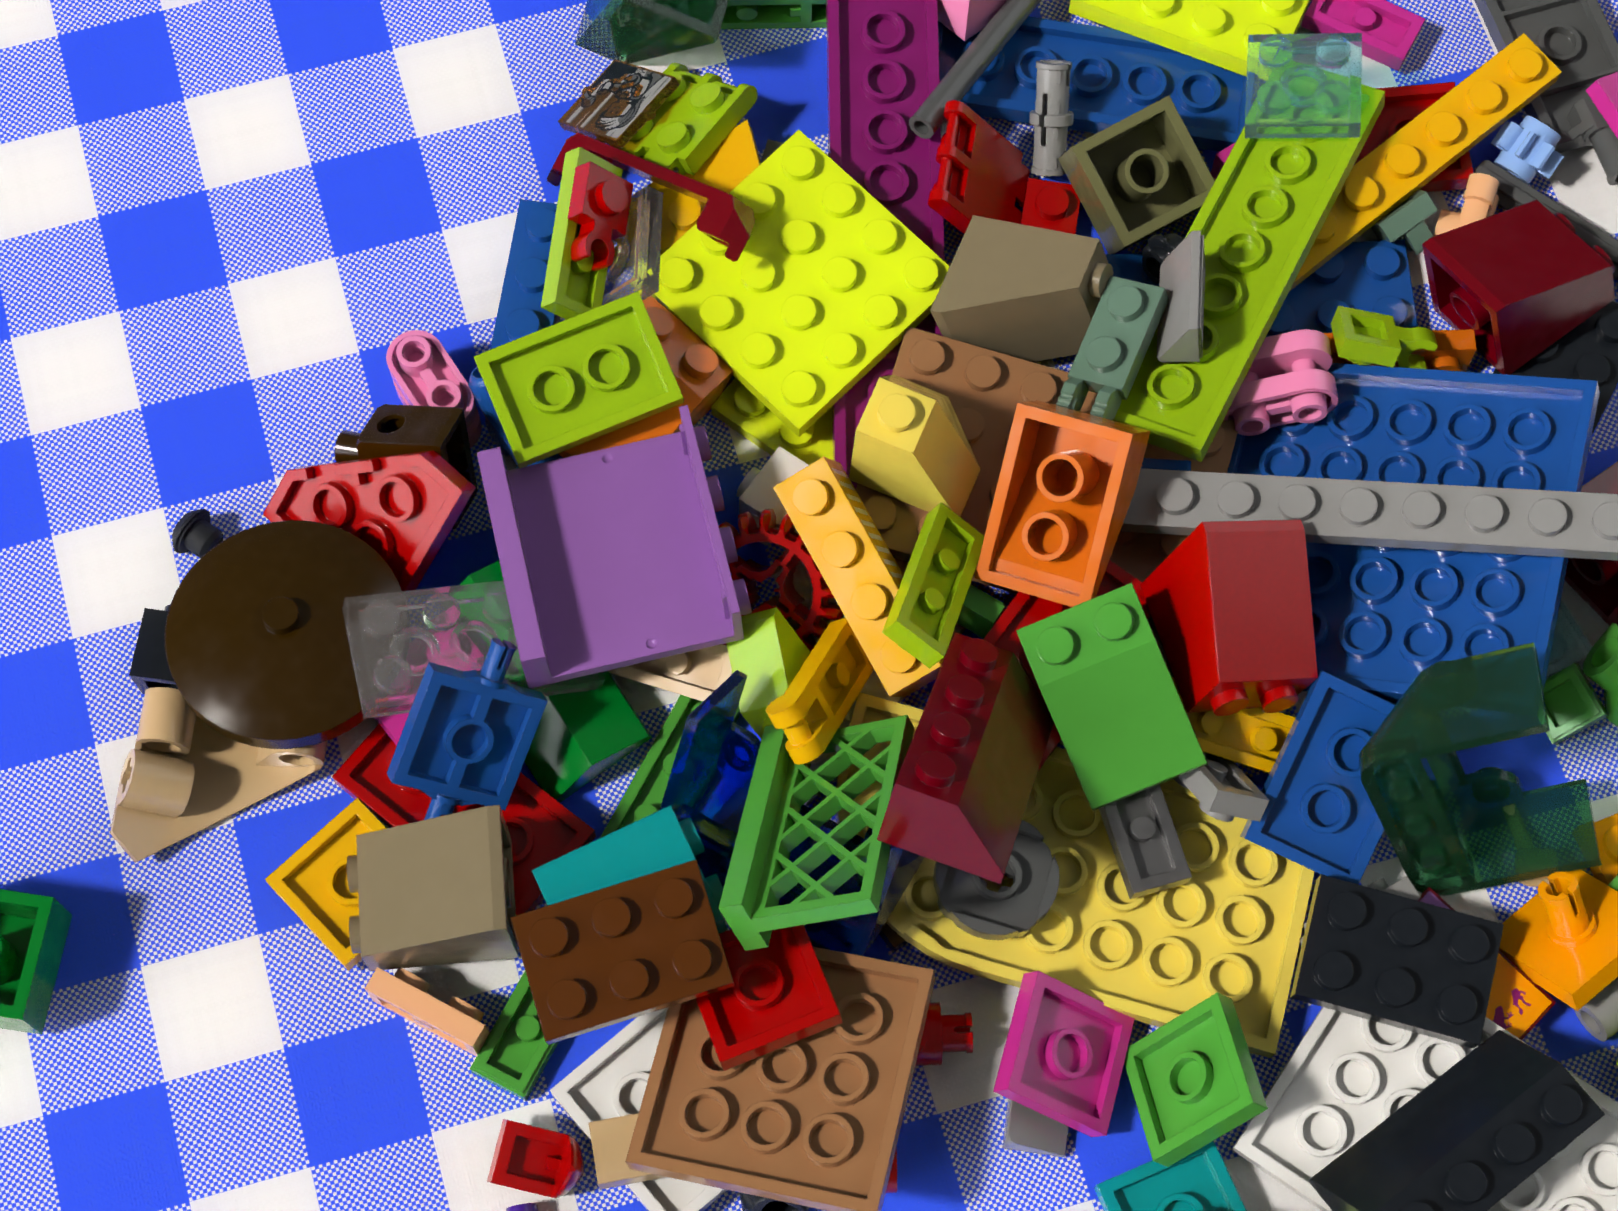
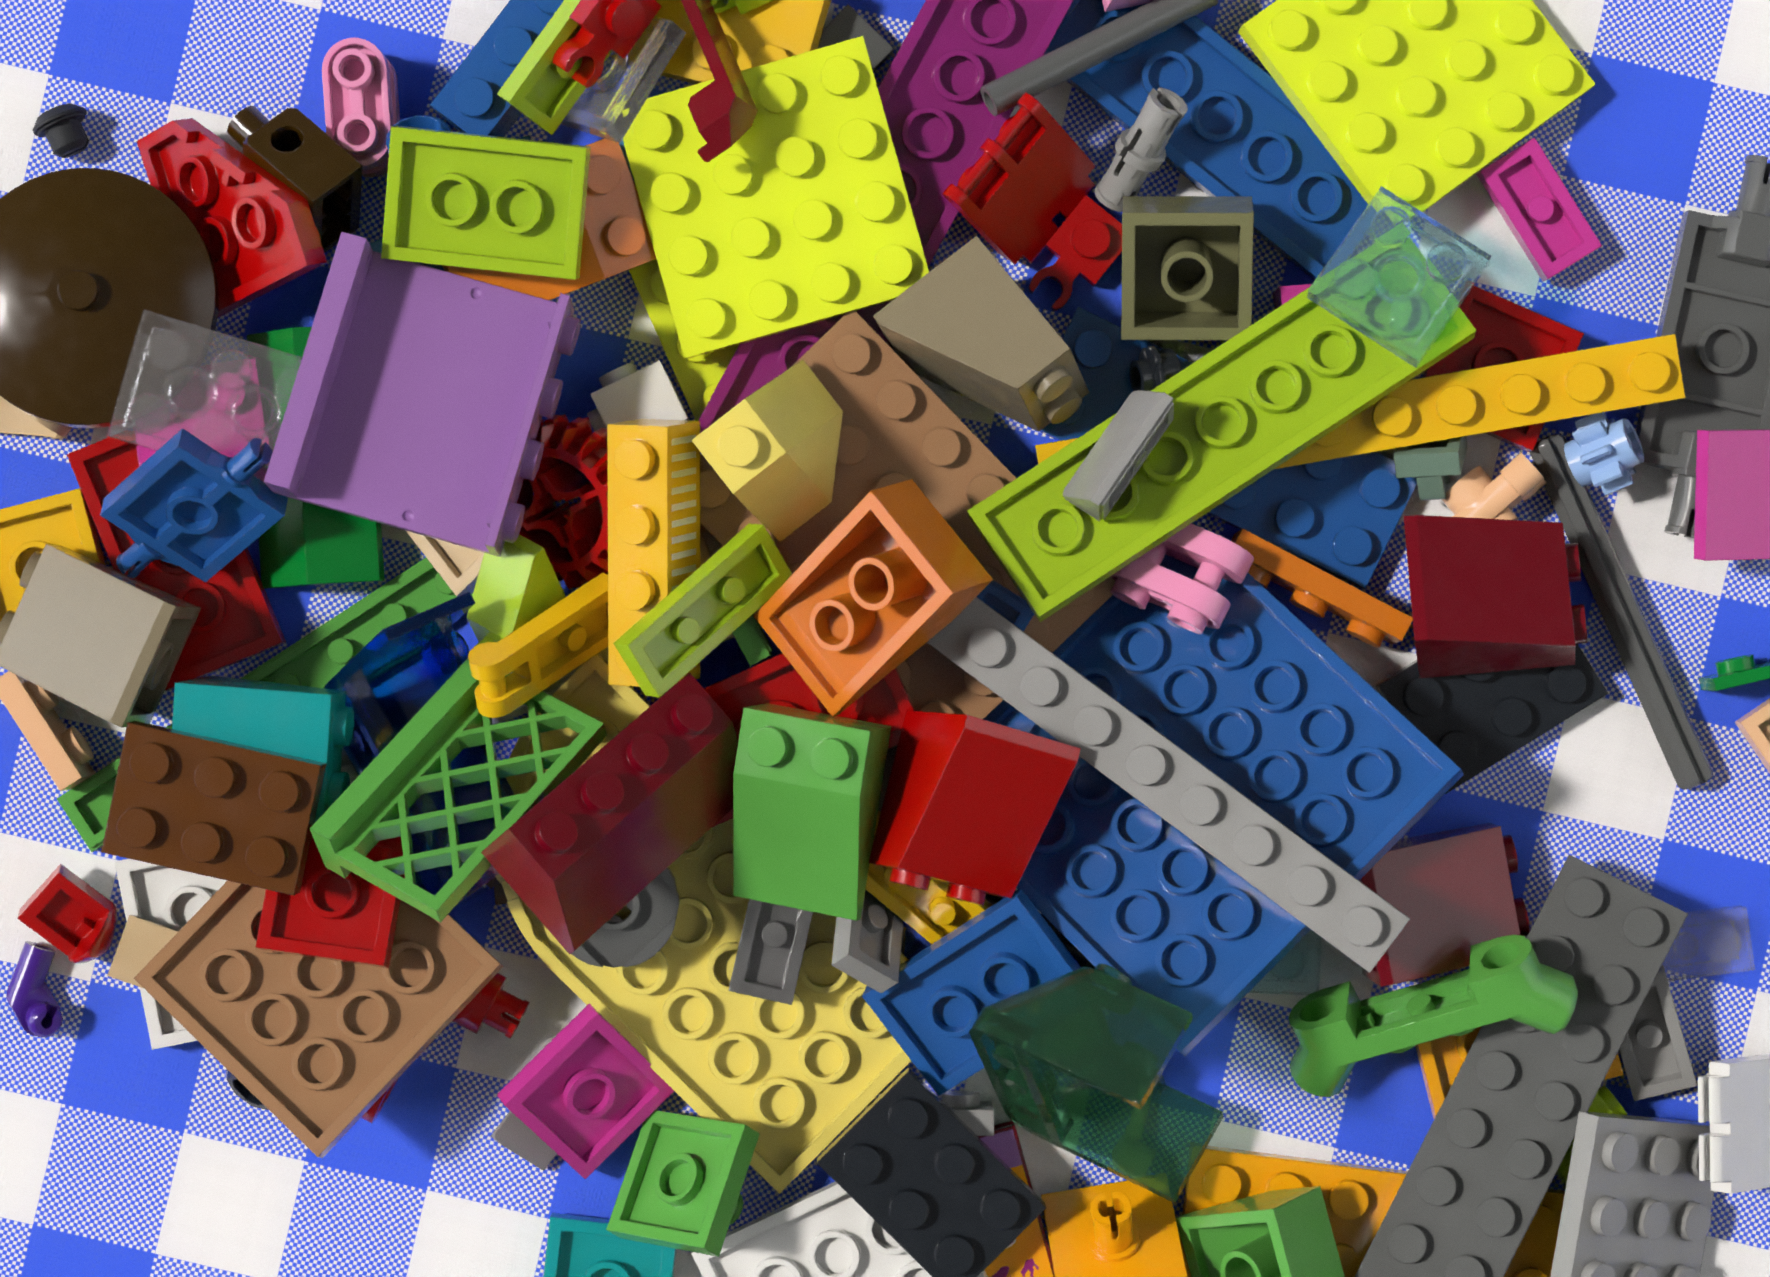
camera: 30 degrees right, 20 degrees up
sand green hinge [1056,275,1168,420] -> none
lime plate [1331,306,1438,369] -> none
bright green tile [1538,663,1609,745] -> none

